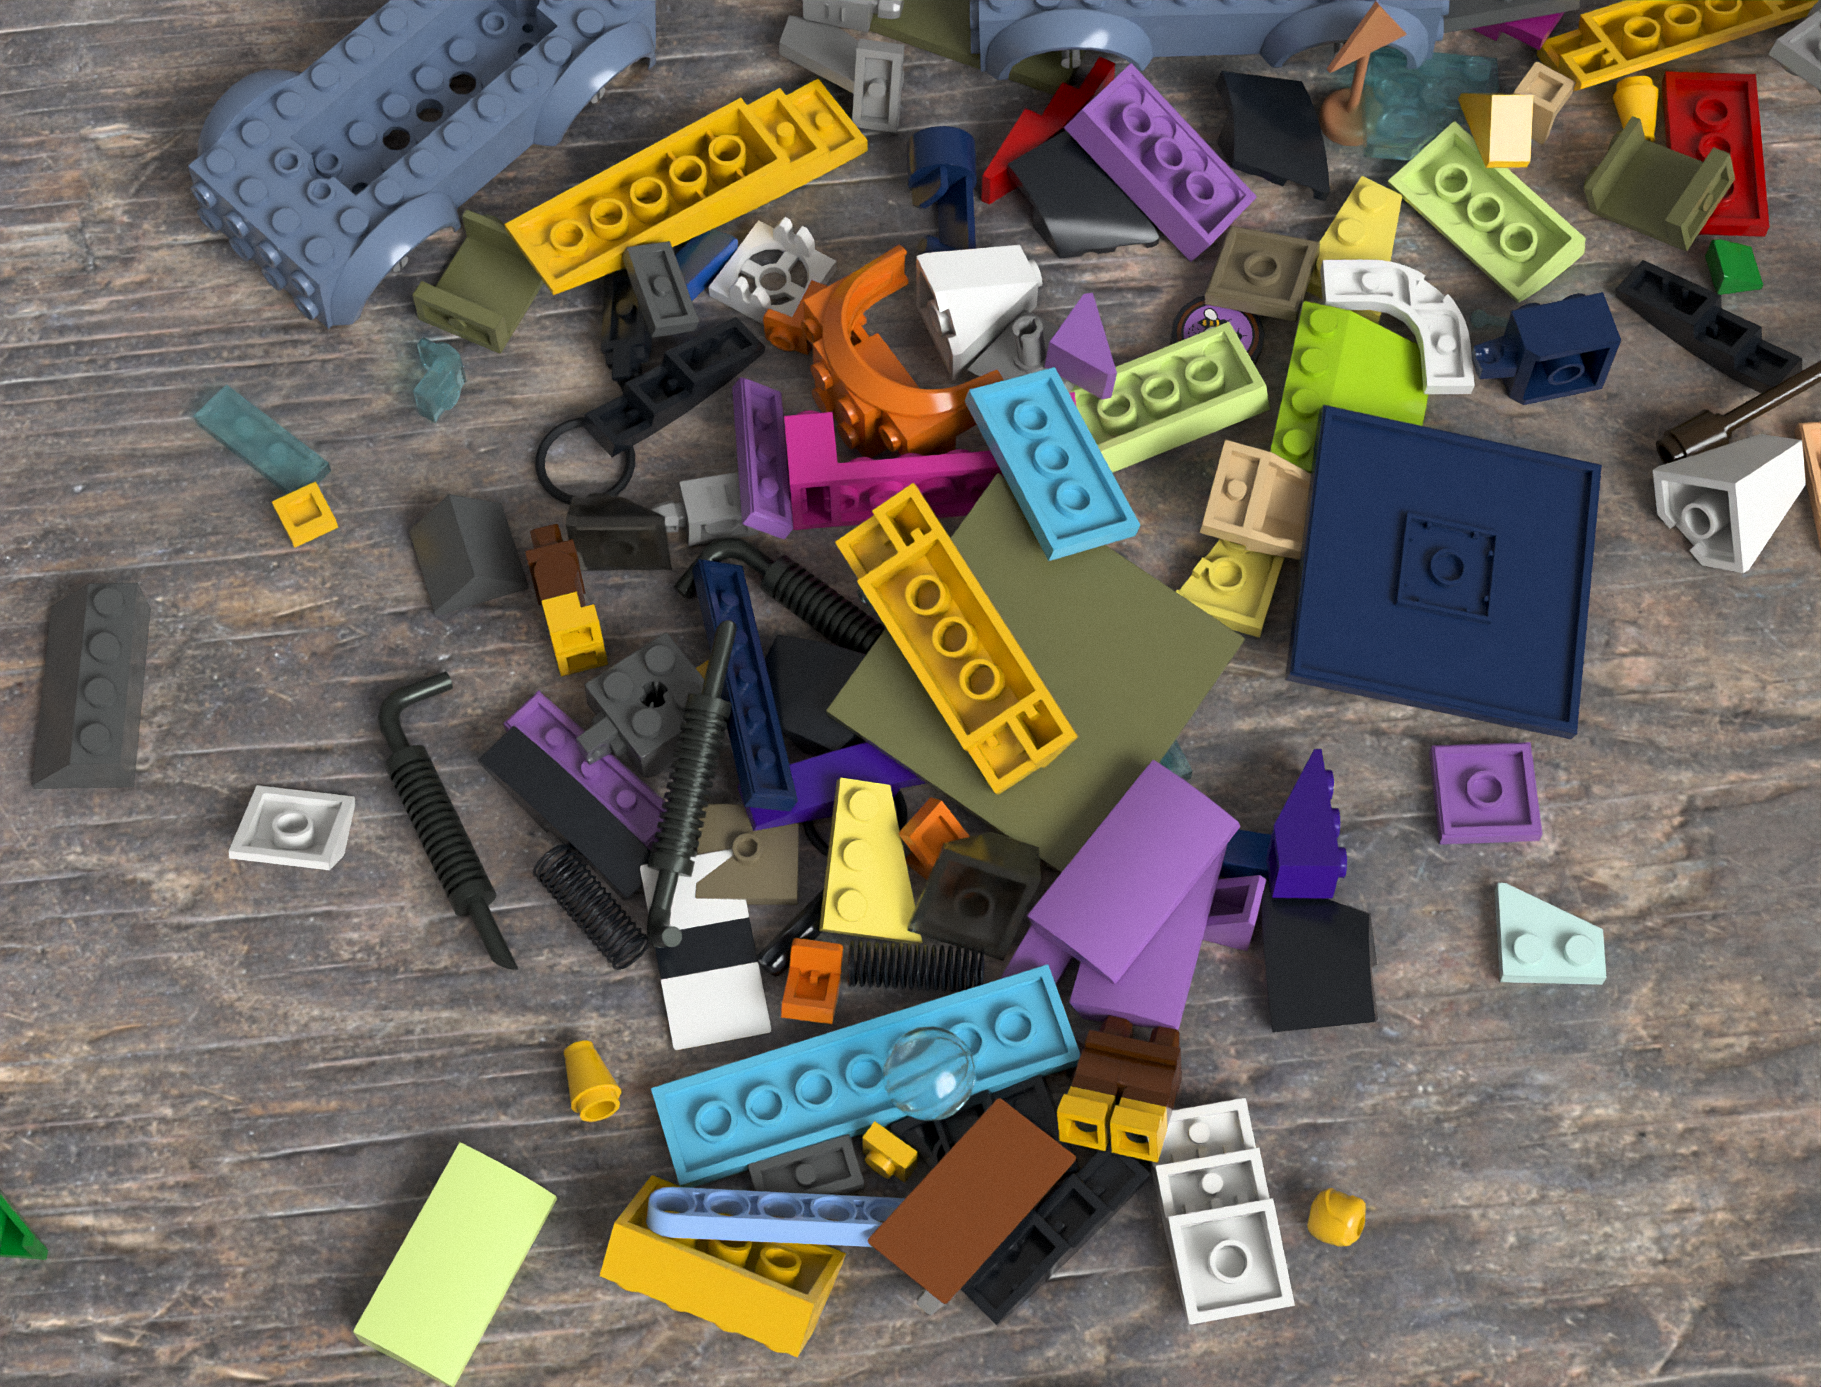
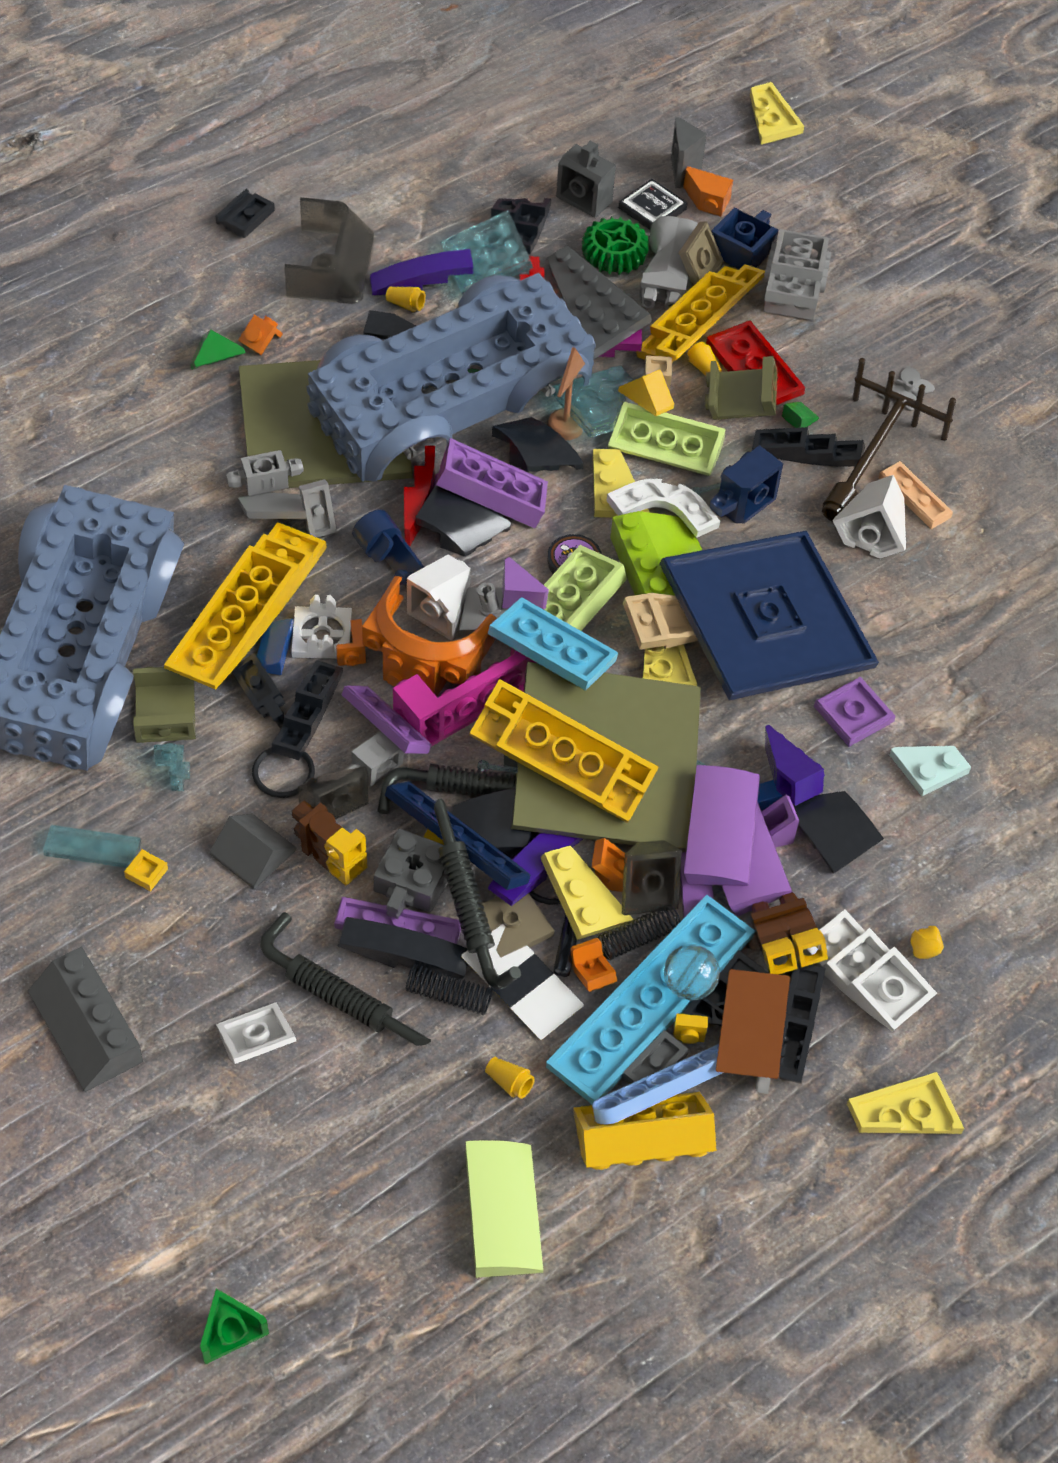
camera: 35 degrees left, 10 degrees down
dark grey plate [622,241,699,338] -> none
dark tan tile [1205,225,1320,322] -> none

